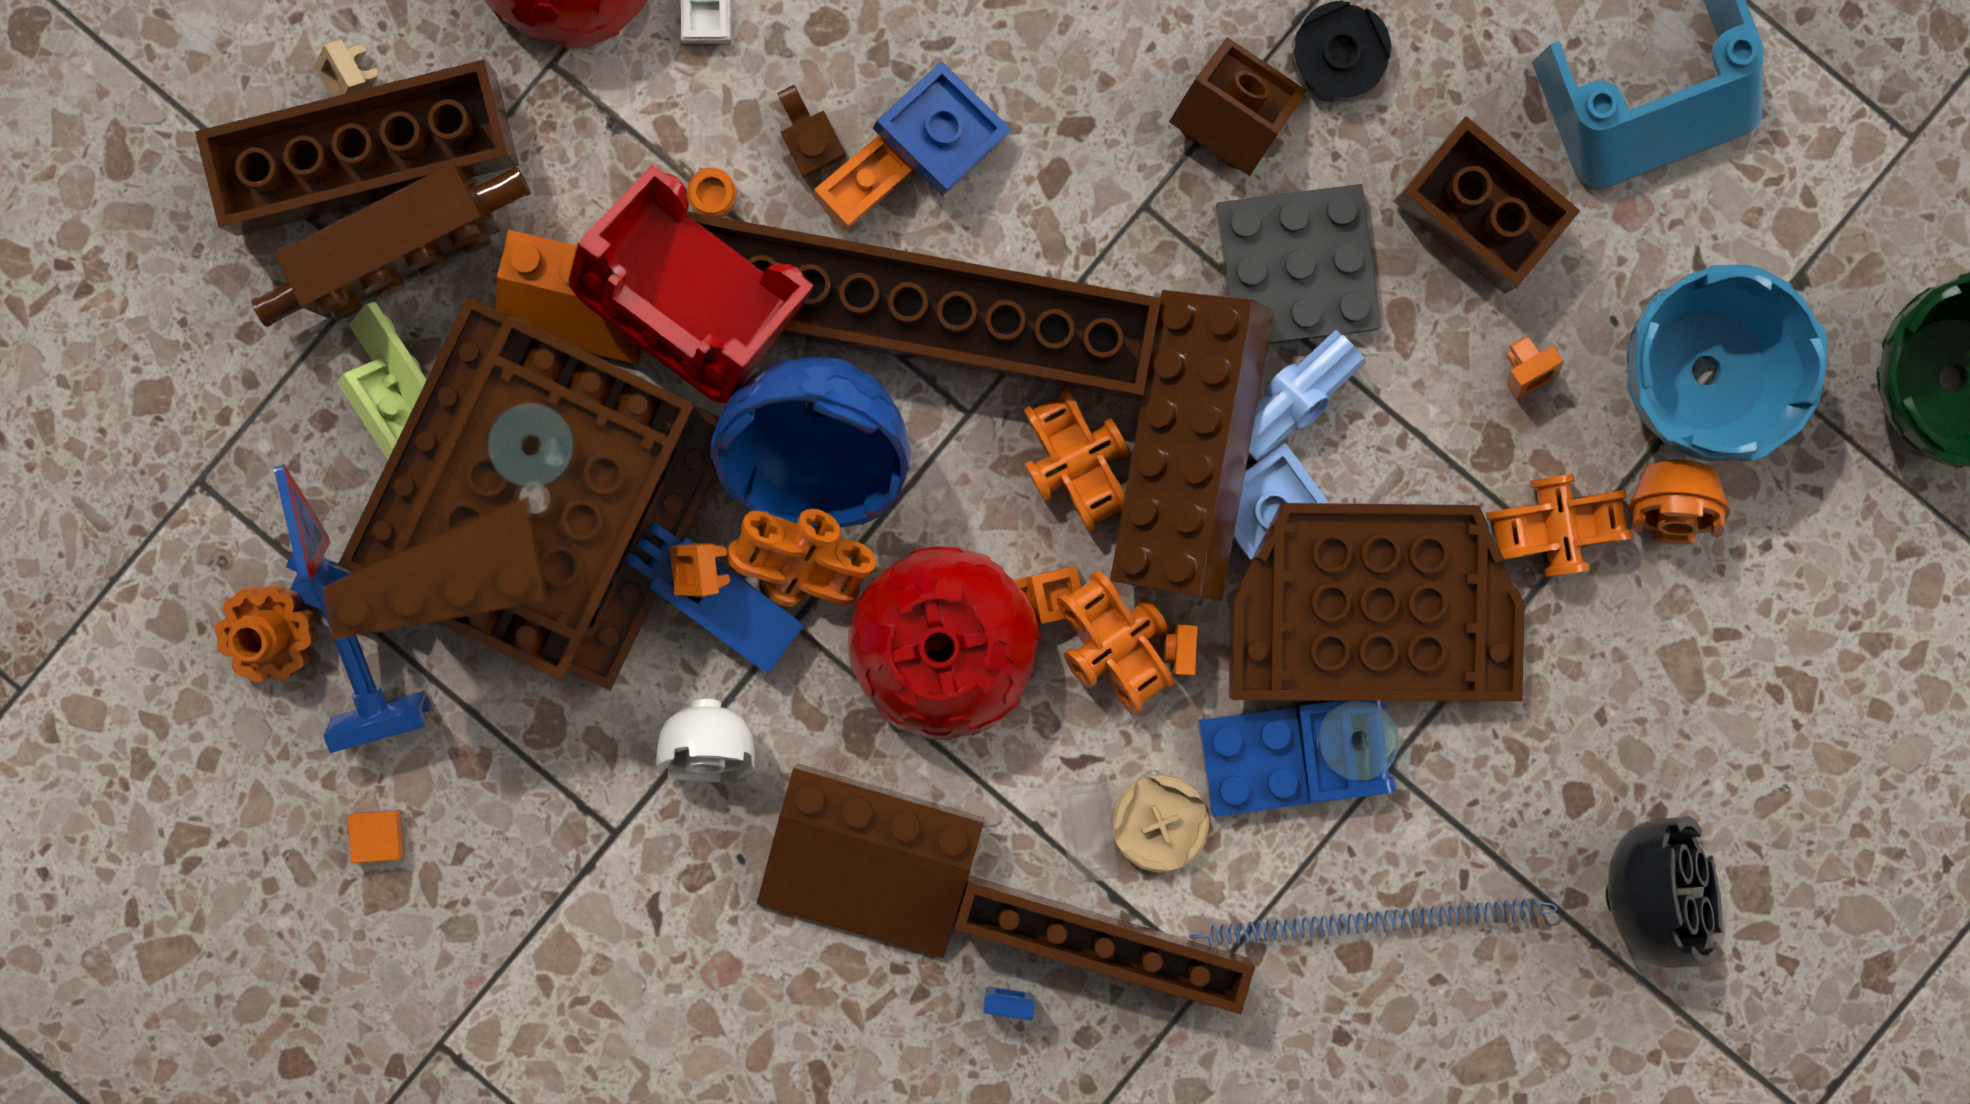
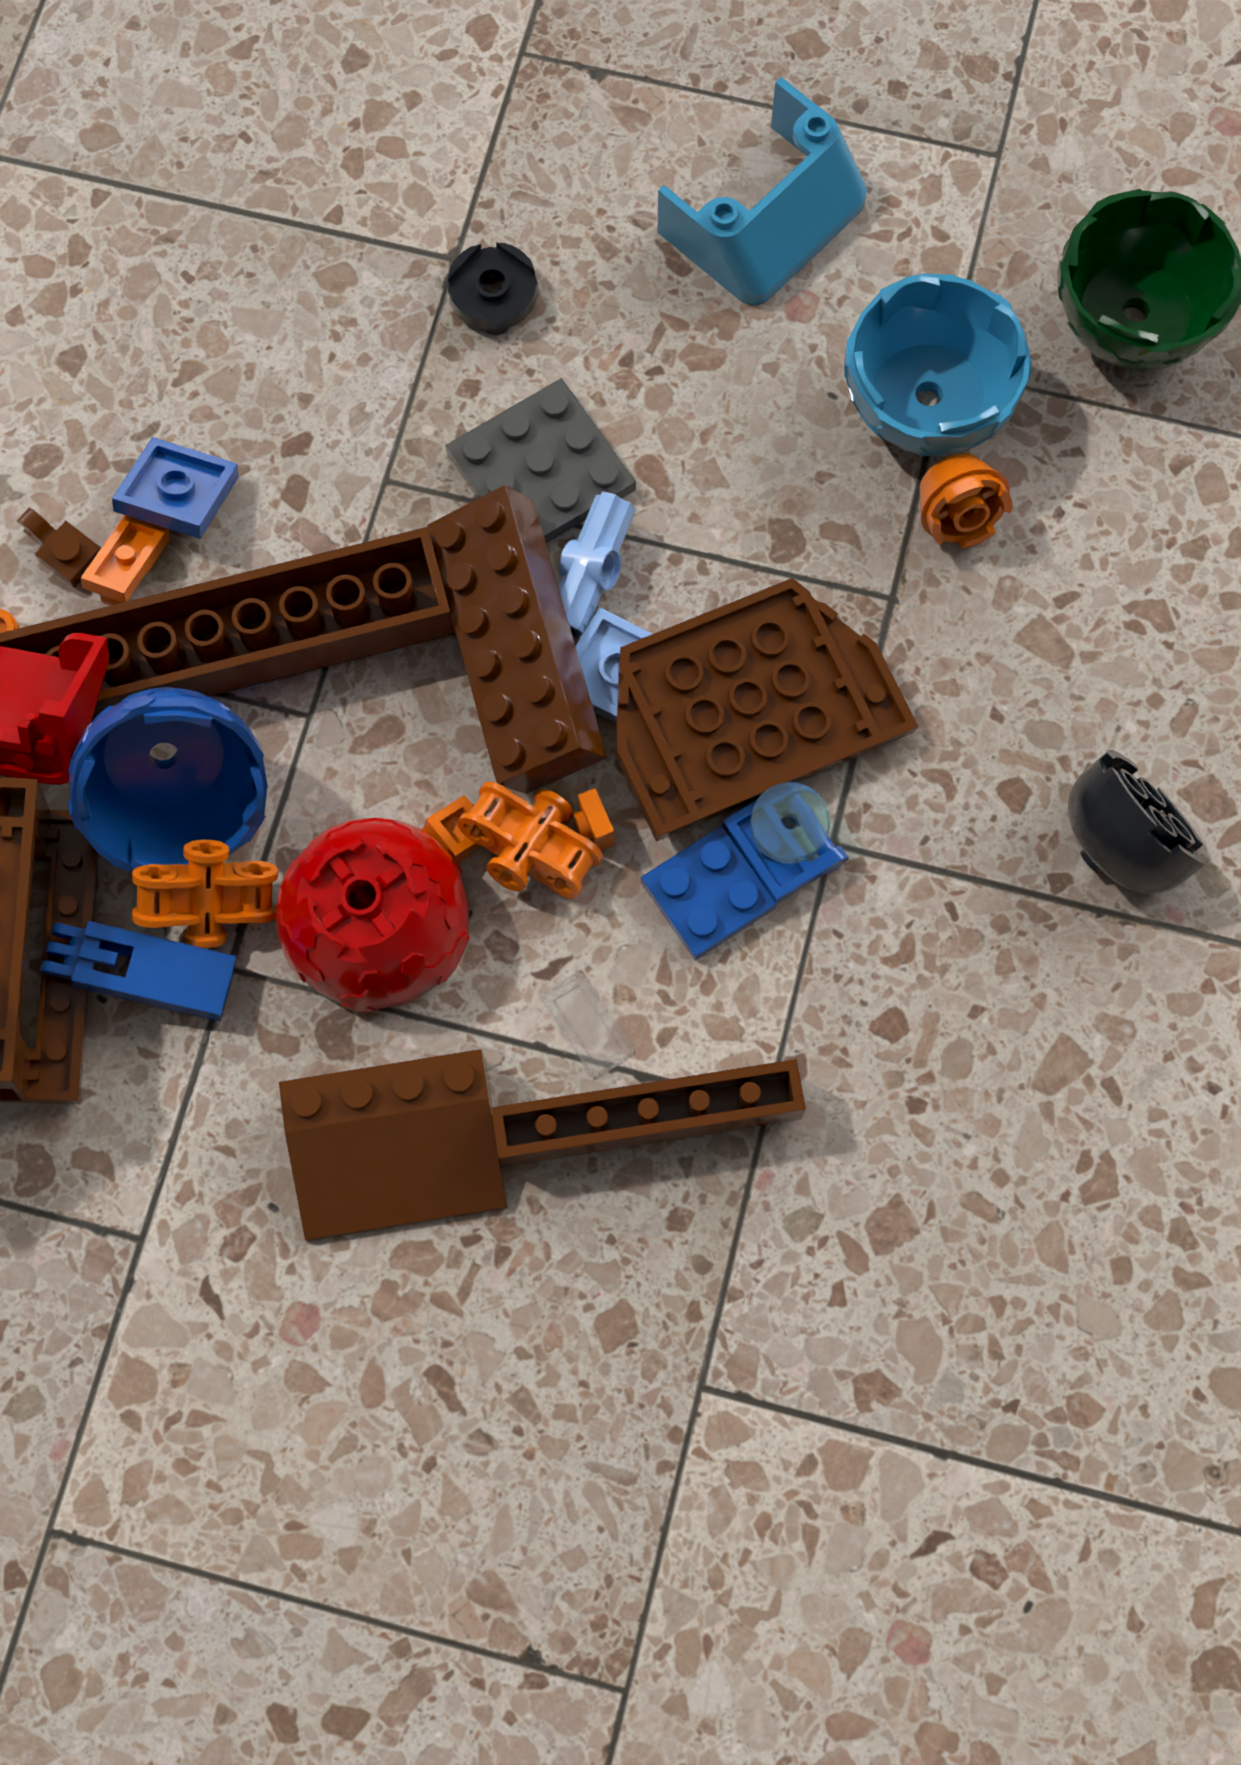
camera: 20 degrees left, 15 degrees down
white cylinder [656,699,755,783] -> none
orange tile [669,543,730,596] -> none
blue tile [983,986,1035,1021] -> none
orange axle [1023,386,1131,533] -> none
tan tile [1111,774,1210,873] -> none
reddish brown slope [1169,37,1307,176] -> none
medium blue piece [1189,898,1557,946] -> none
reddish brown brick [1393,116,1580,294] -> none
orange axle [1486,473,1634,577] -> none
orange tile [1506,336,1564,400] -> none

